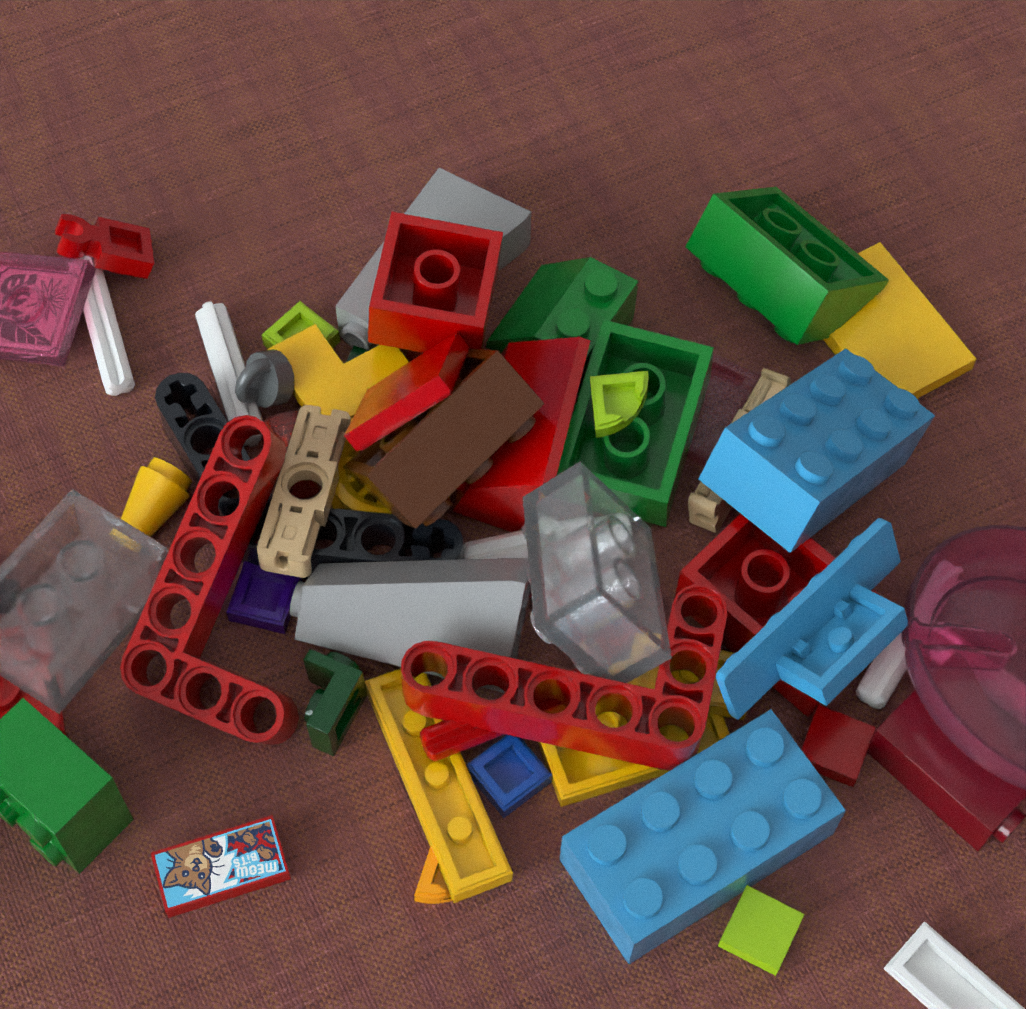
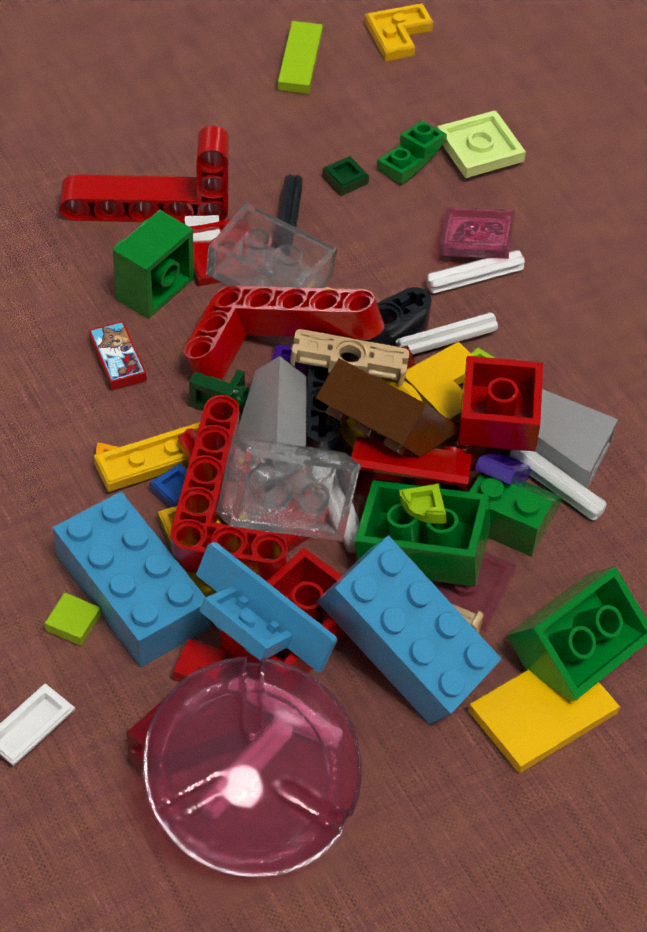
camera: 85 degrees right, 10 degrees down
red plate [55,214,154,279] -> none
dark grey tile [235,349,294,408] -> none
red tile [344,331,469,452] -> none
none -> dark purple tile [475,453,532,484]
none -> white axle [509,450,607,520]

